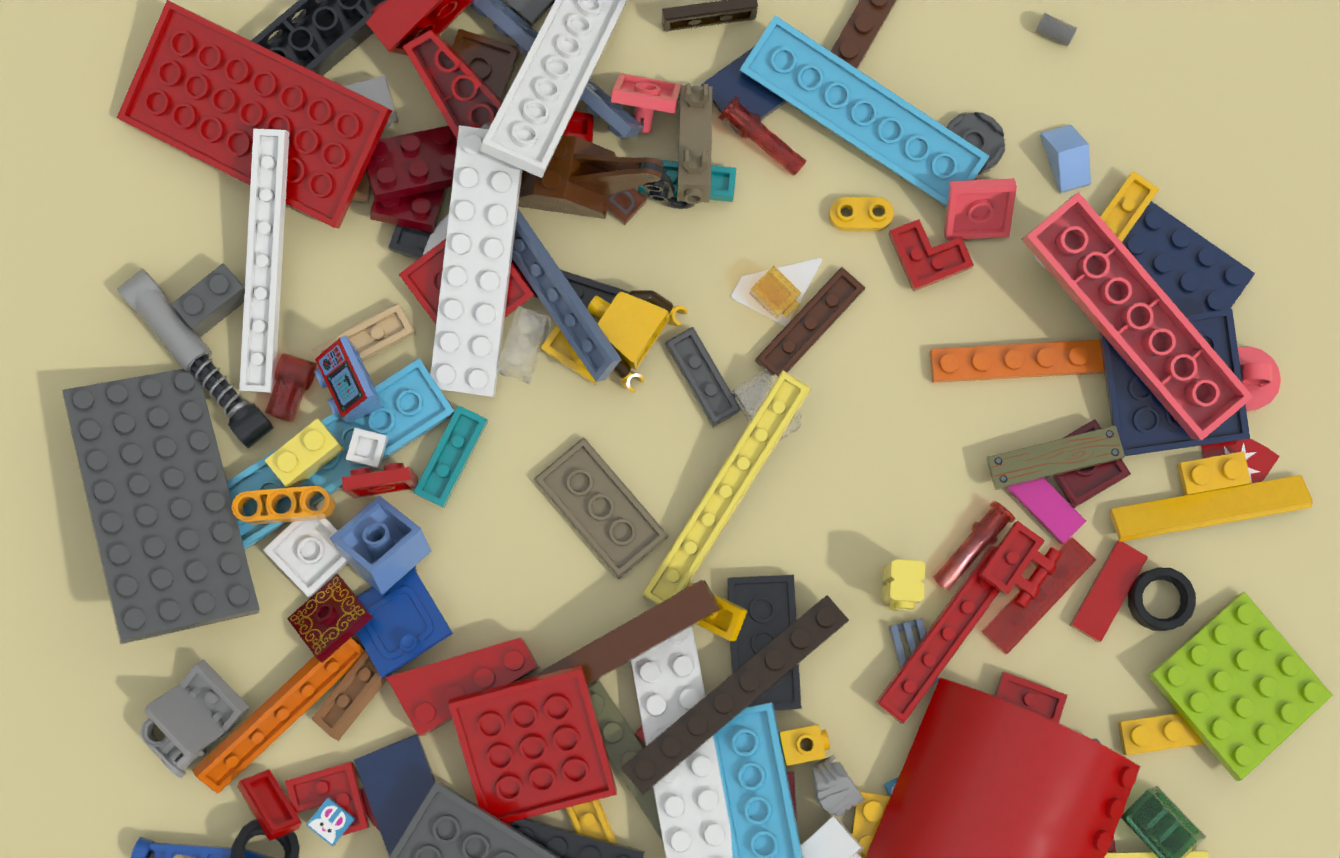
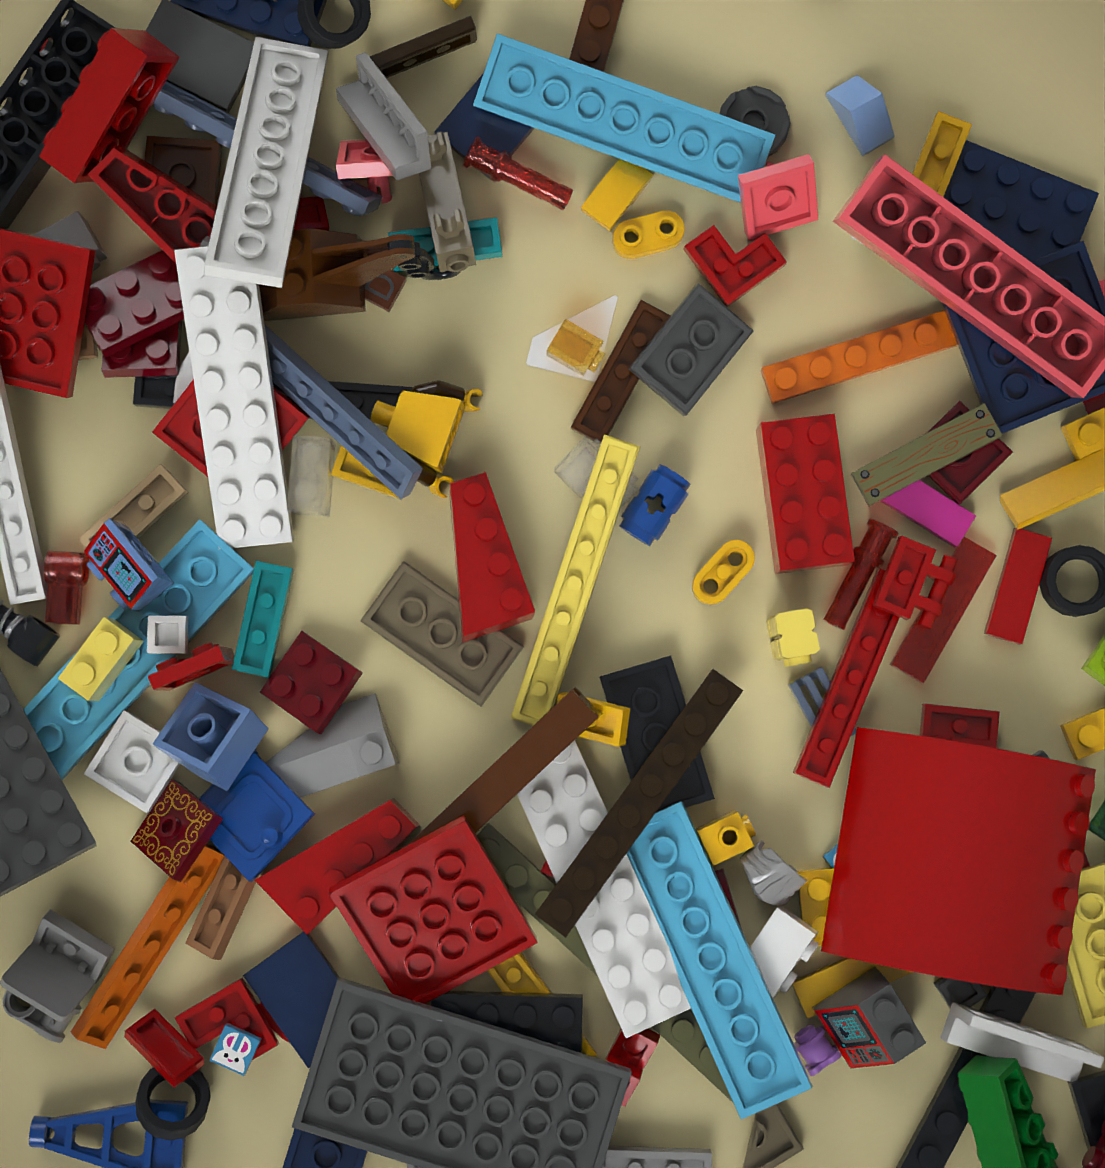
camera: 10 degrees left, 5 degrees up
light orange beam [232,486,335,525] -> none
dark grey tile [665,327,741,427] -> none
none -> dark red plate [260,631,363,734]
none -> light grey wedge [266,693,399,798]
none -> light grey fence [336,52,431,180]
none -> red wedge [449,472,535,643]
none -> yellow slope [580,159,653,232]
none -> blue piece [619,464,691,546]
none -> dark grey tile [628,283,754,416]
none -> yellow plate [692,540,755,605]
none -> red brick [756,414,855,574]

